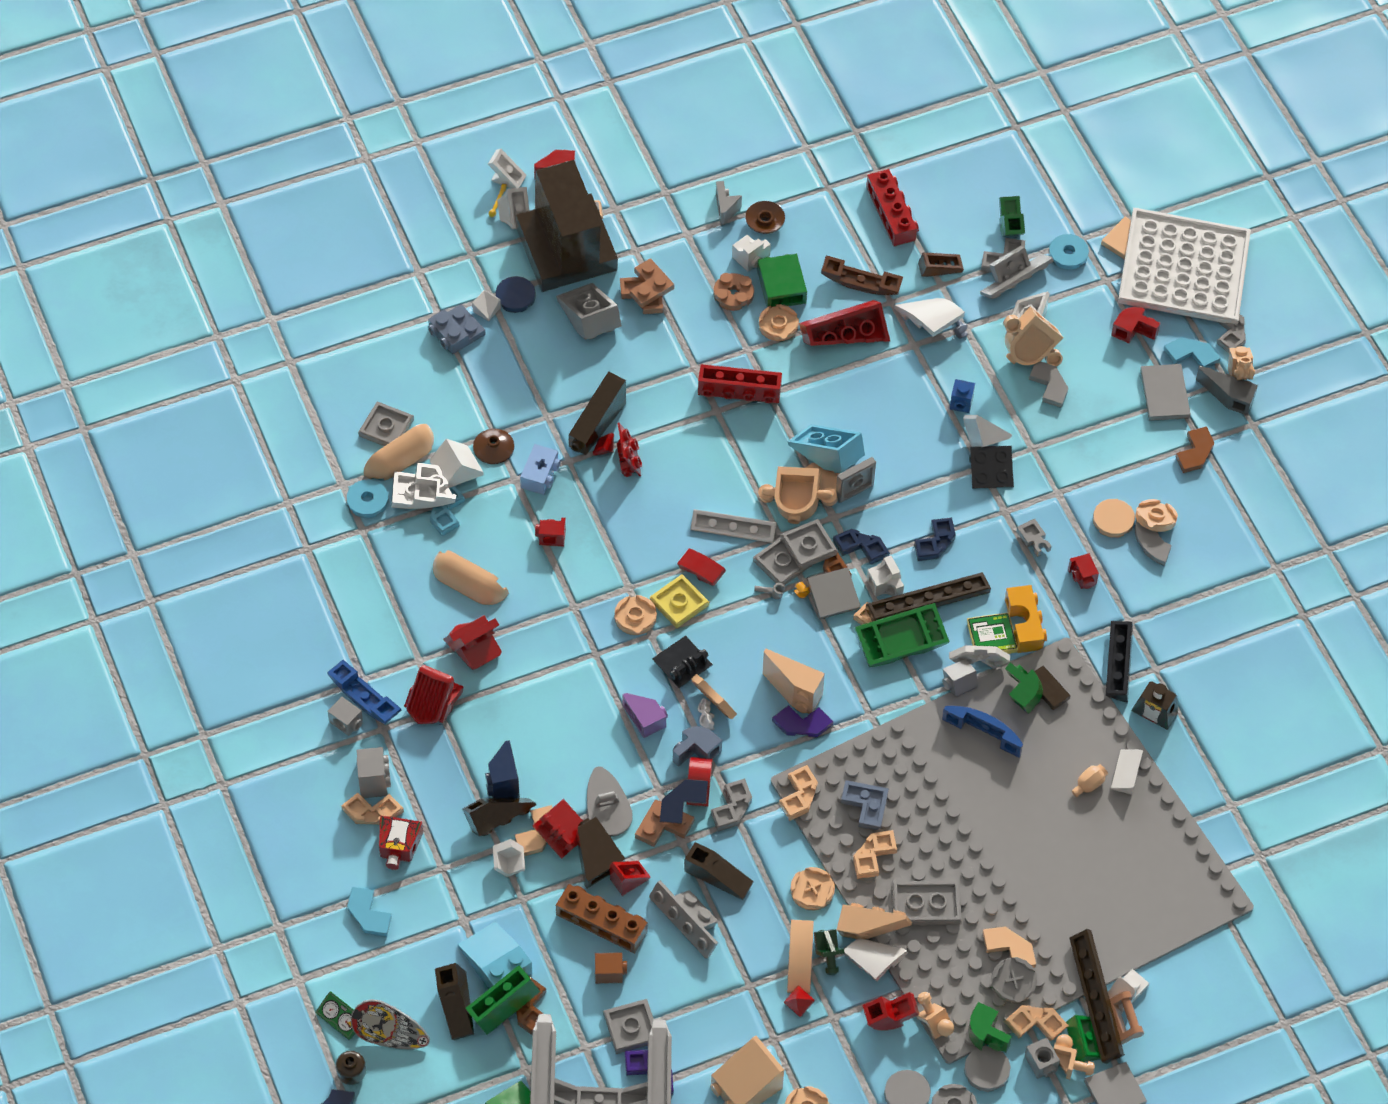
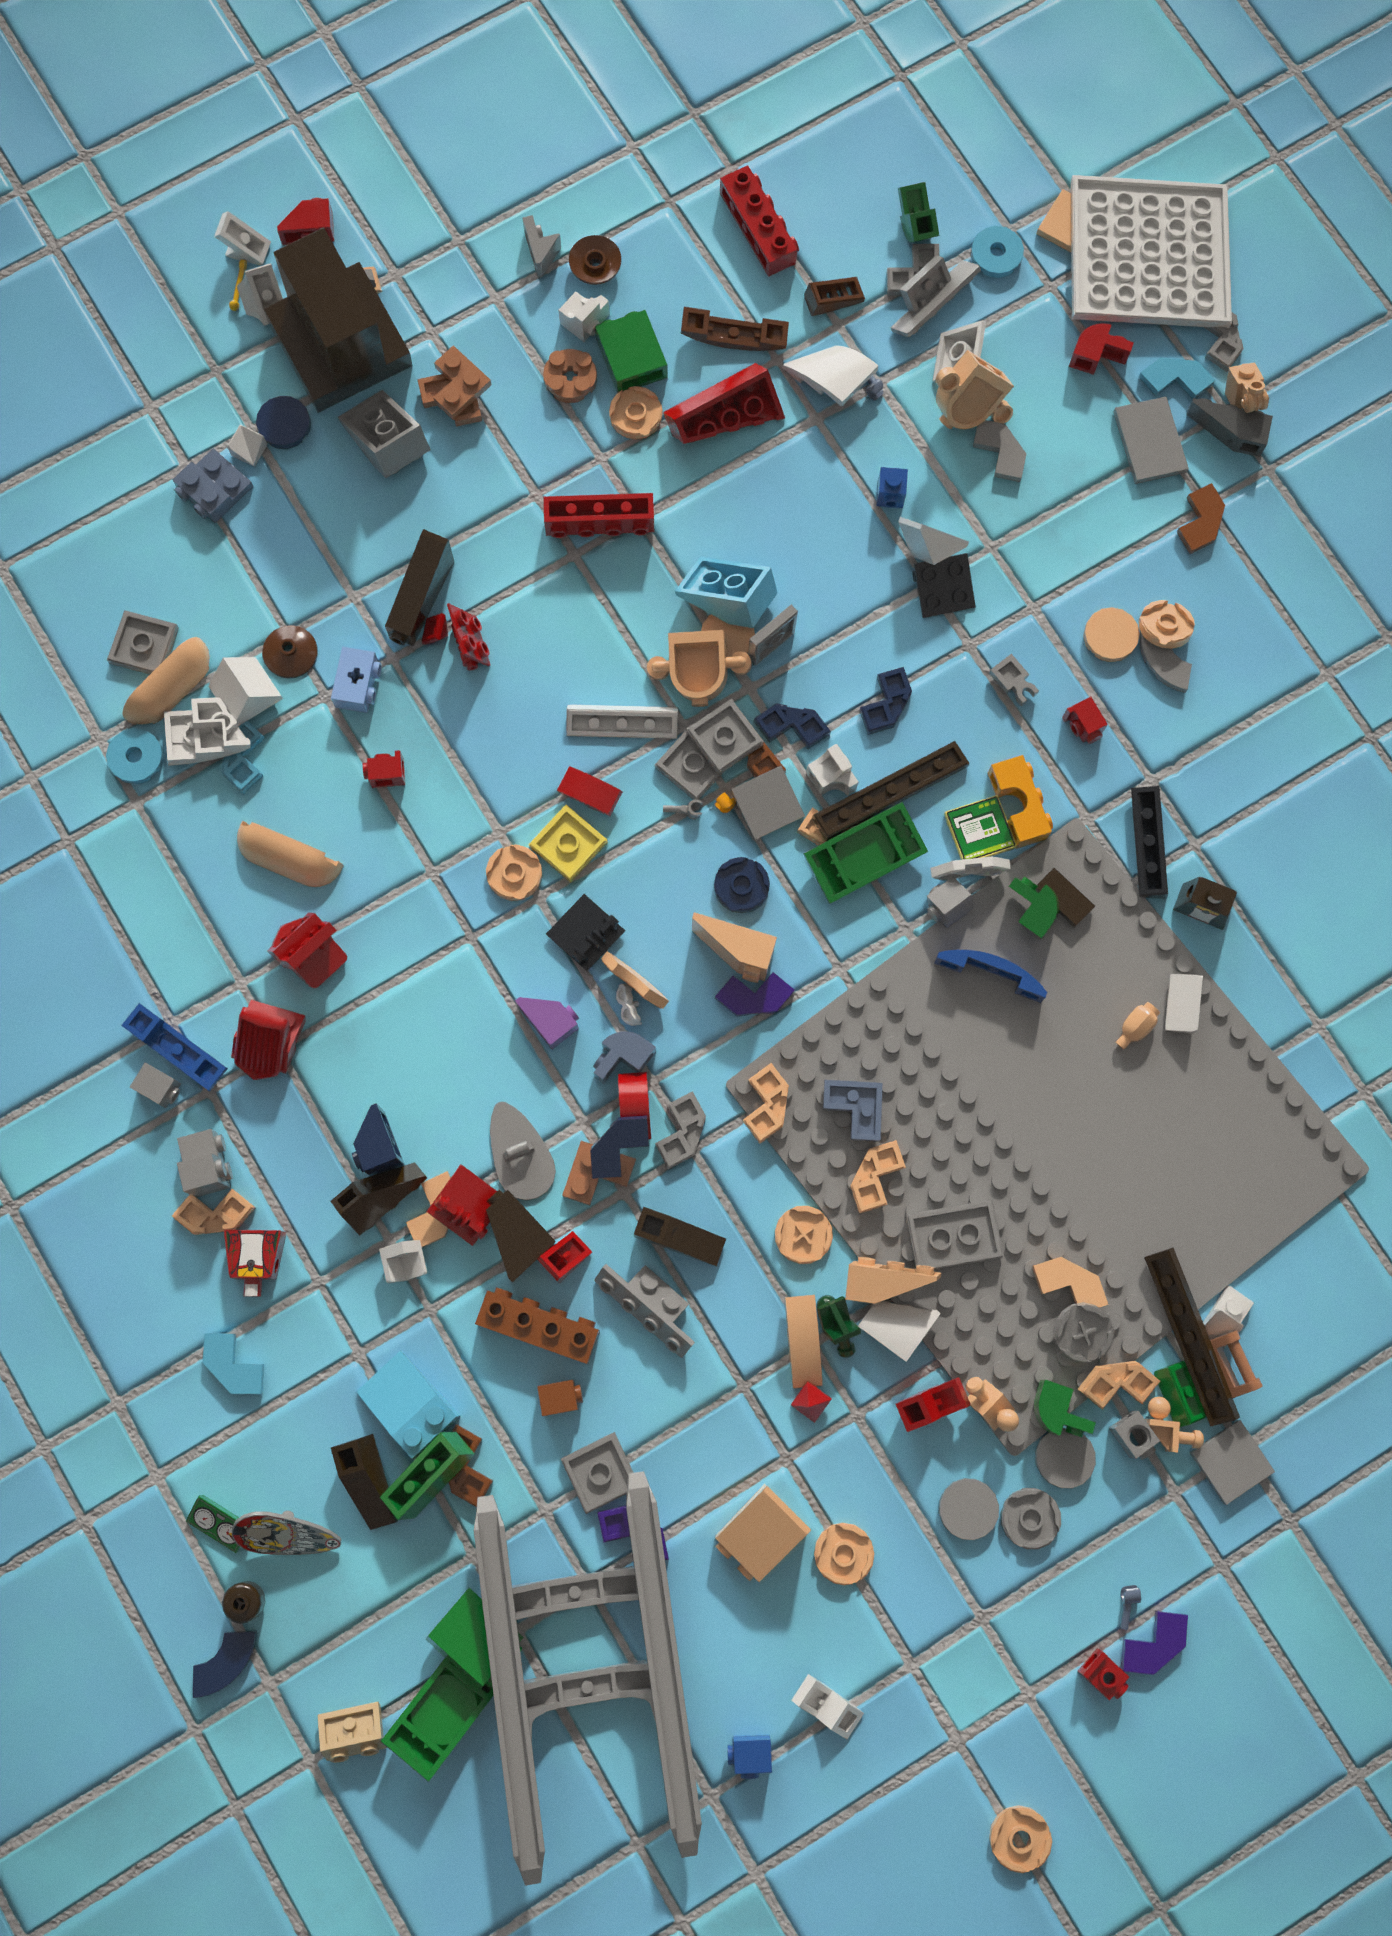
camera: 10 degrees left, 20 degrees up
none -> dark blue tile [714,857,770,914]

